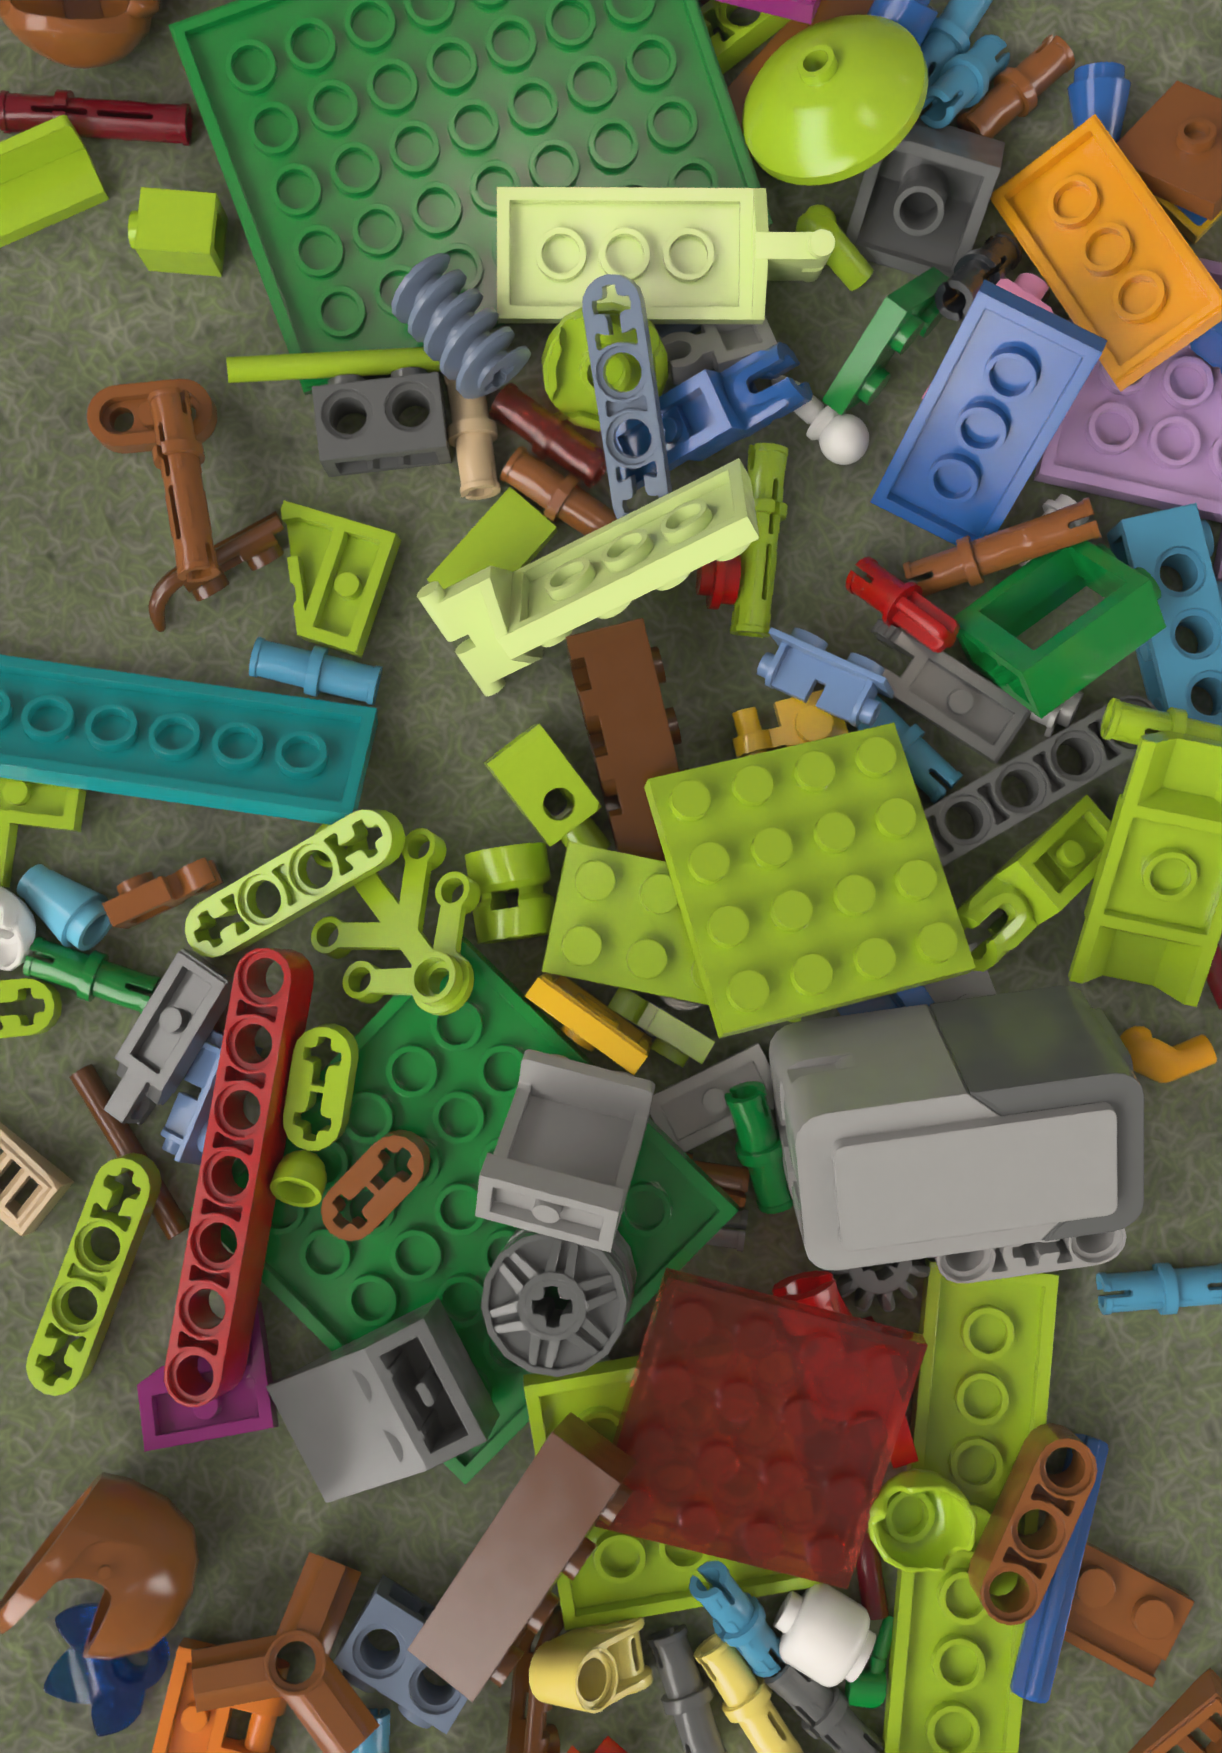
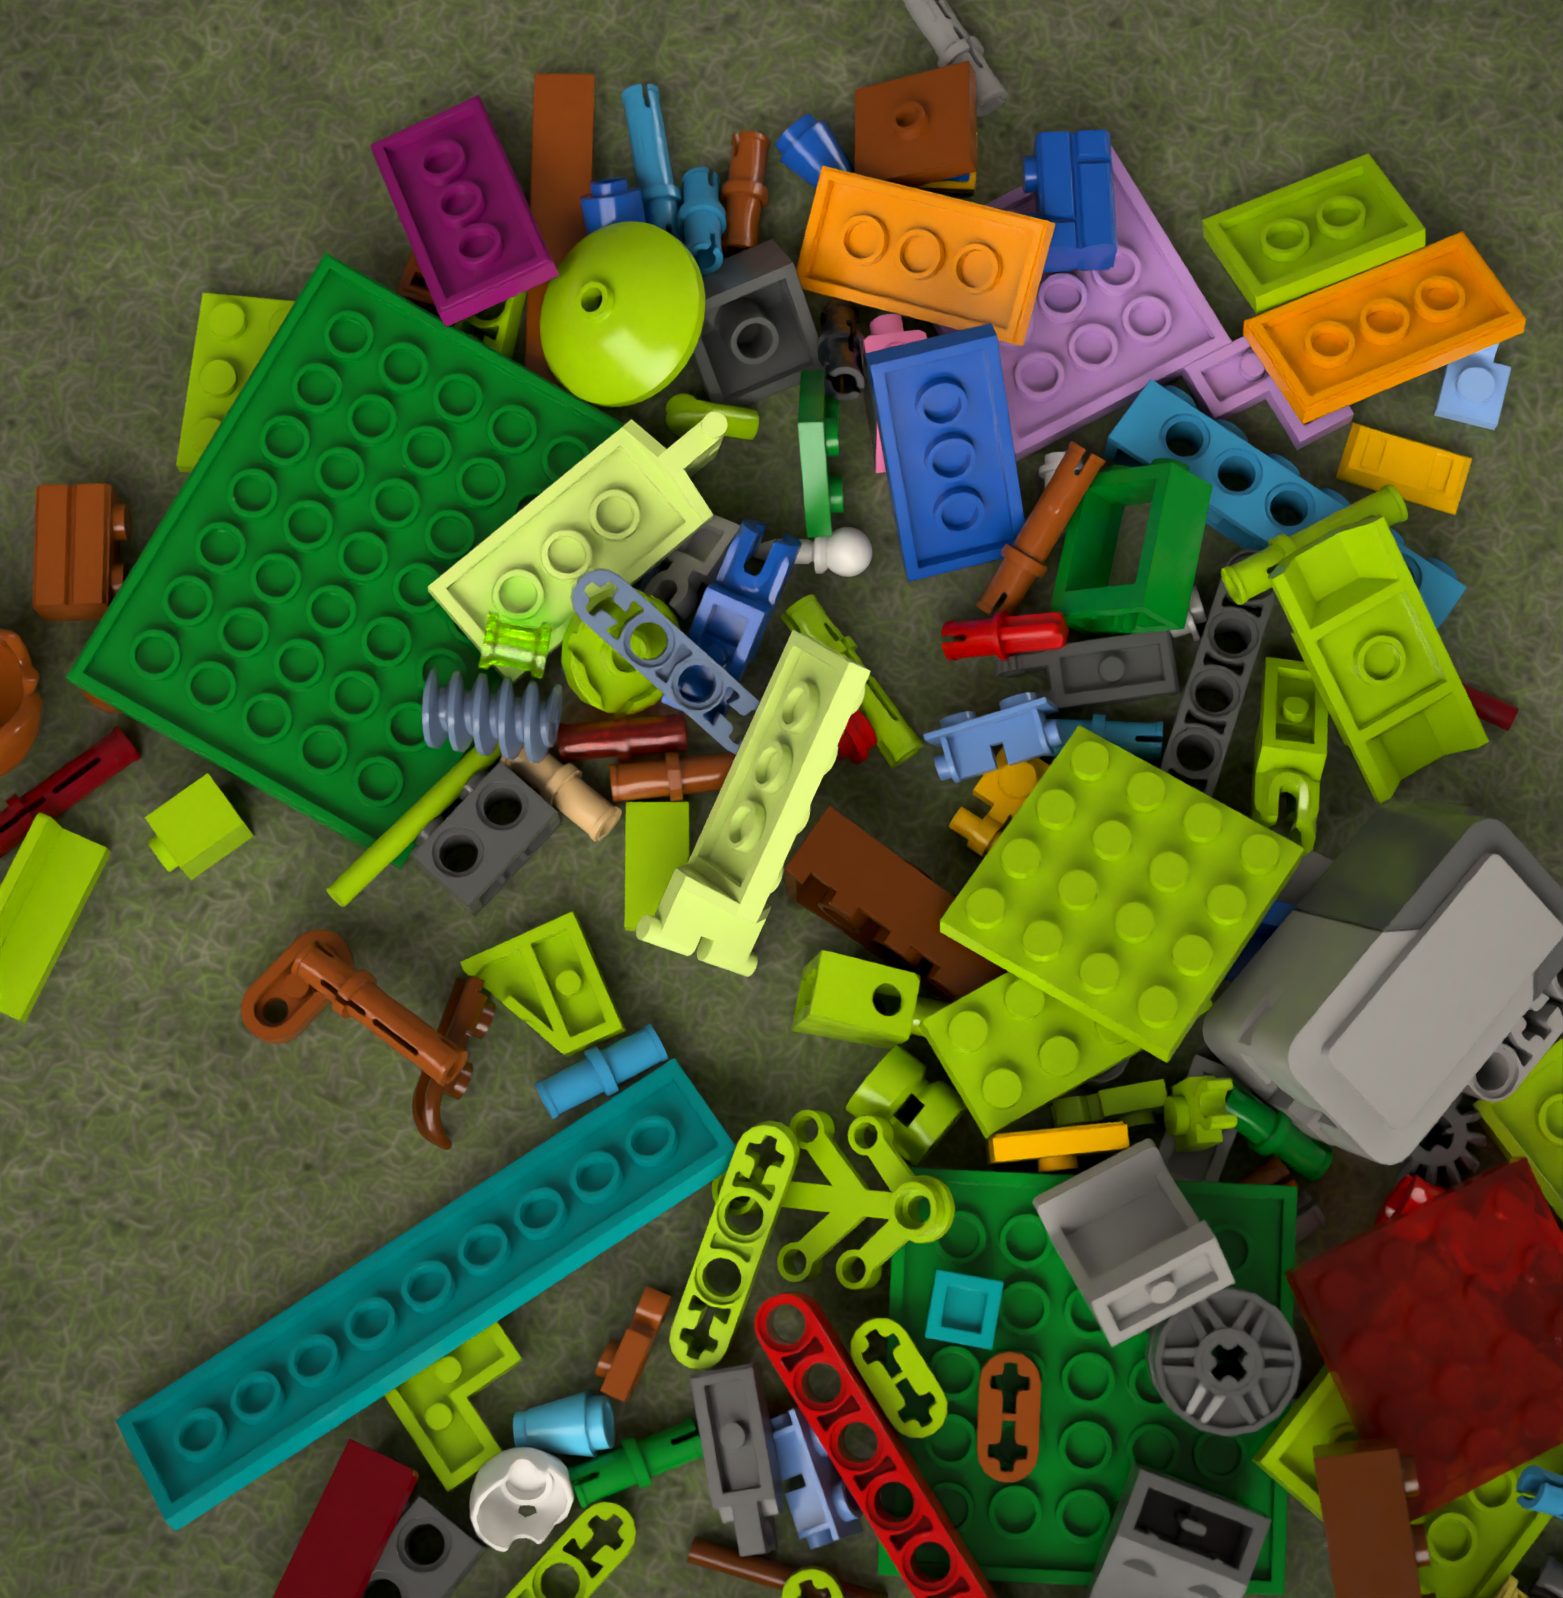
camera: 40 degrees left, 10 degrees down
lime hinge [270,1150,327,1207] -> none
light orange arm [1120,1026,1217,1083] -> none
none -> clear neon green bush [478,611,552,679]
none -> teal plate [924,1269,1004,1350]
none -> lime plate [1164,1075,1238,1153]

